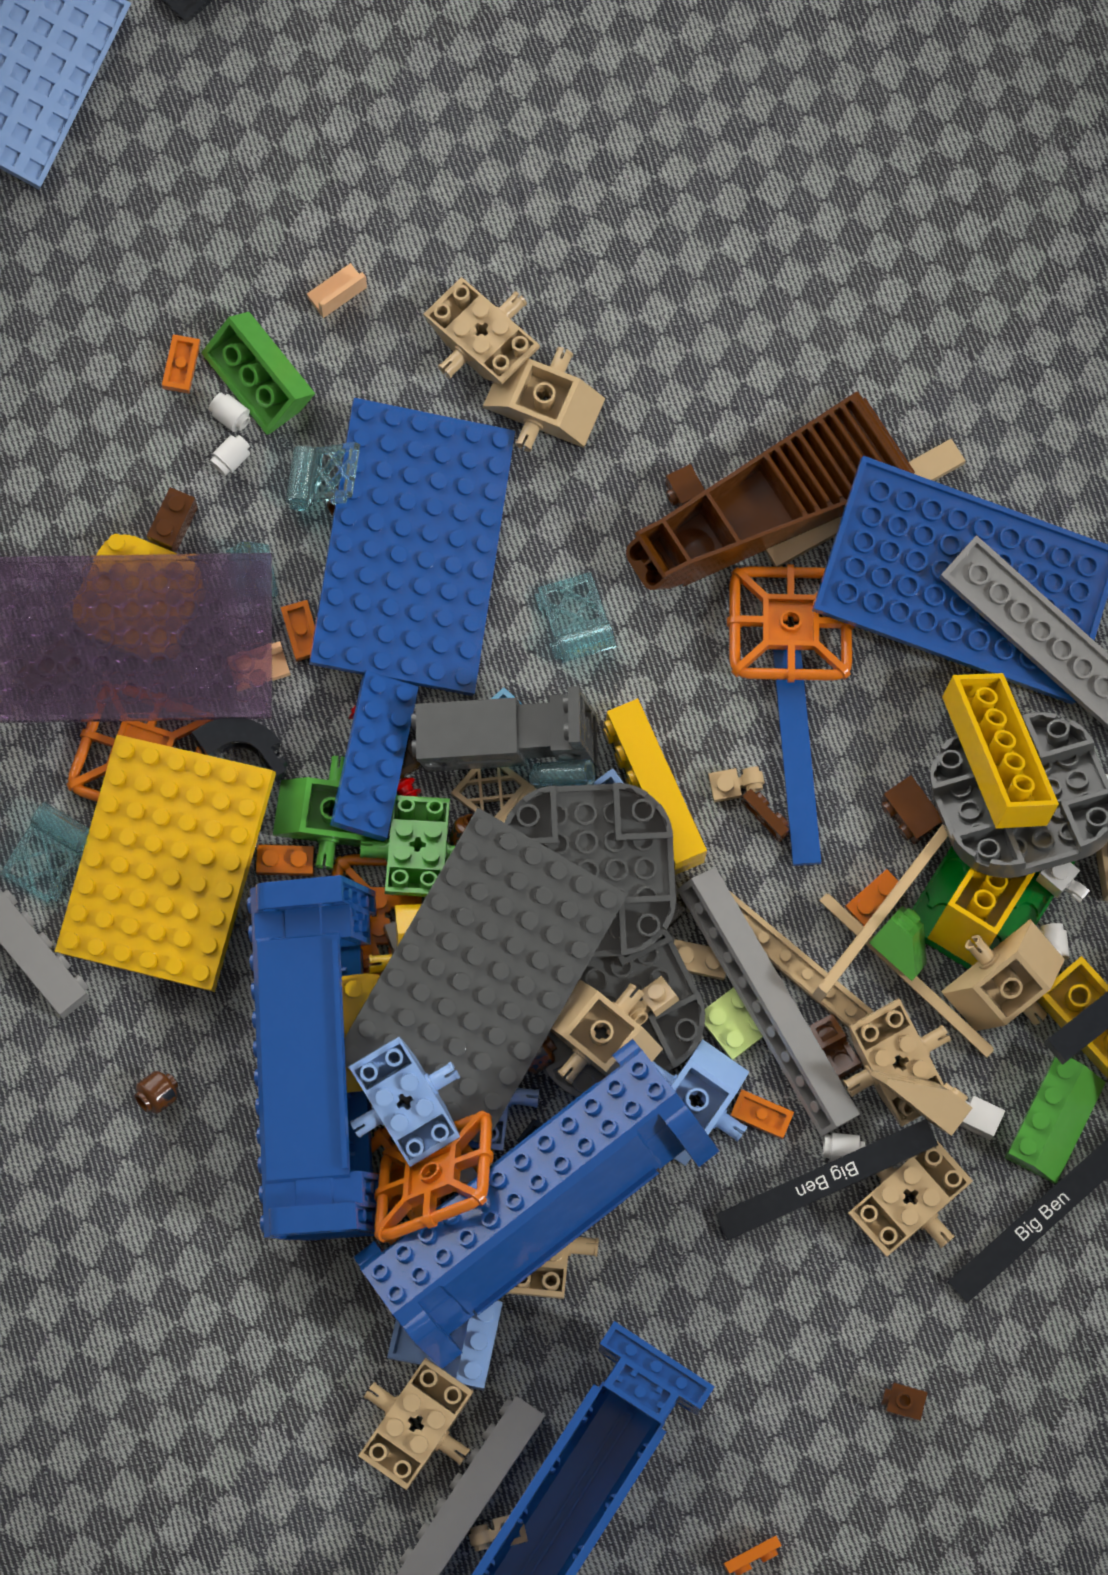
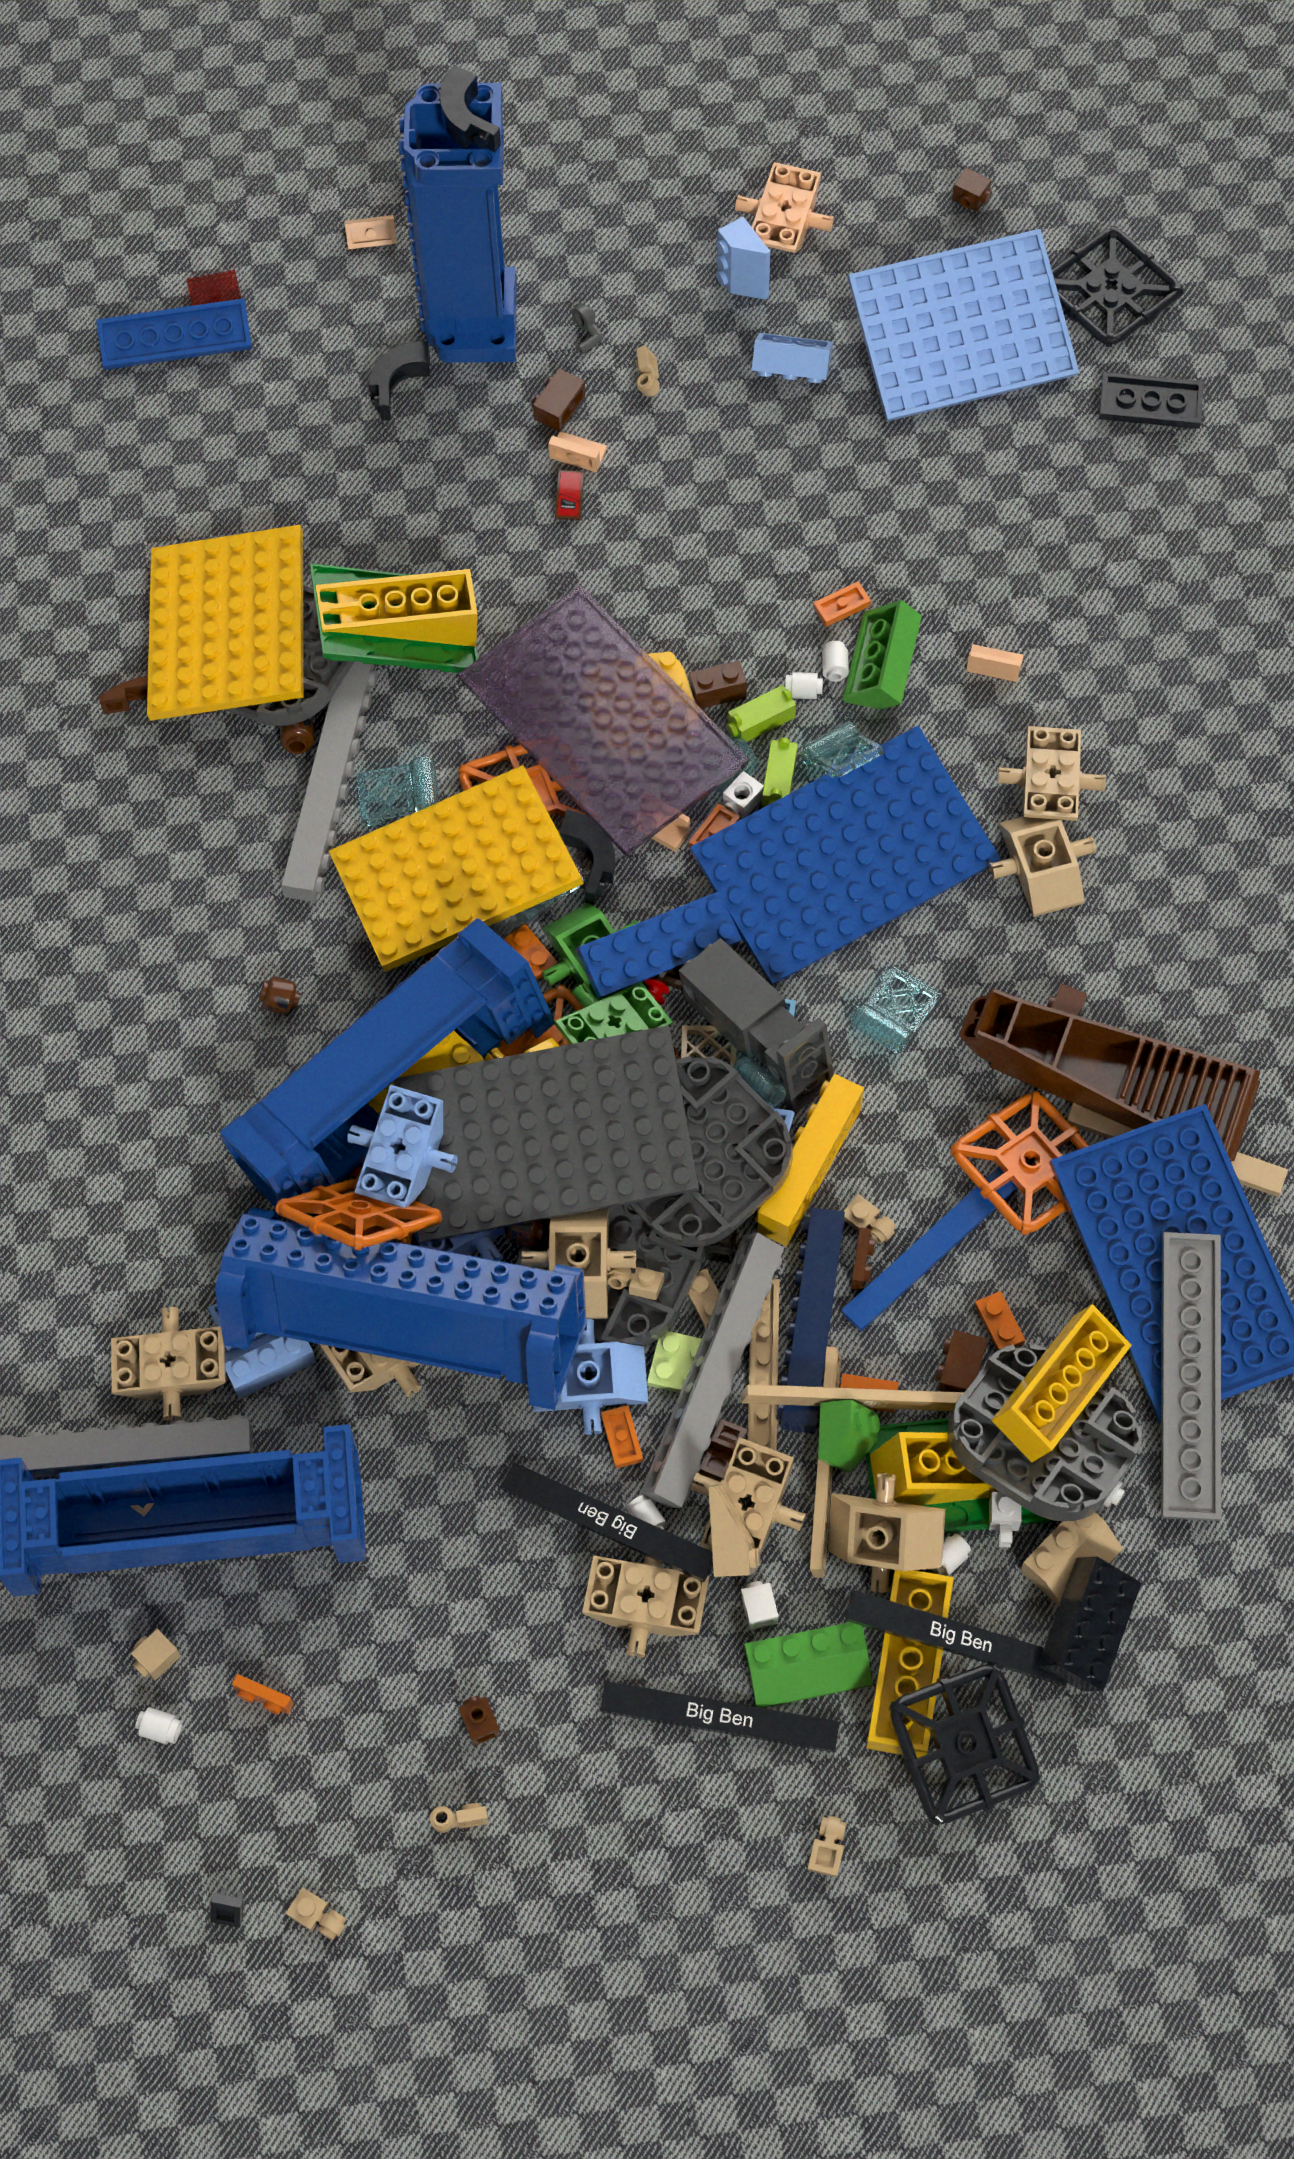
camera: 55 degrees right, 10 degrees down
none -> tan plate [430,1803,489,1833]
none -> white brick [723,771,764,819]
none -> lime brick [726,685,796,745]
none -> lime brick [762,738,798,808]
none -> dark blue brick [776,1207,845,1434]
none -> orange plate [975,1291,1025,1351]

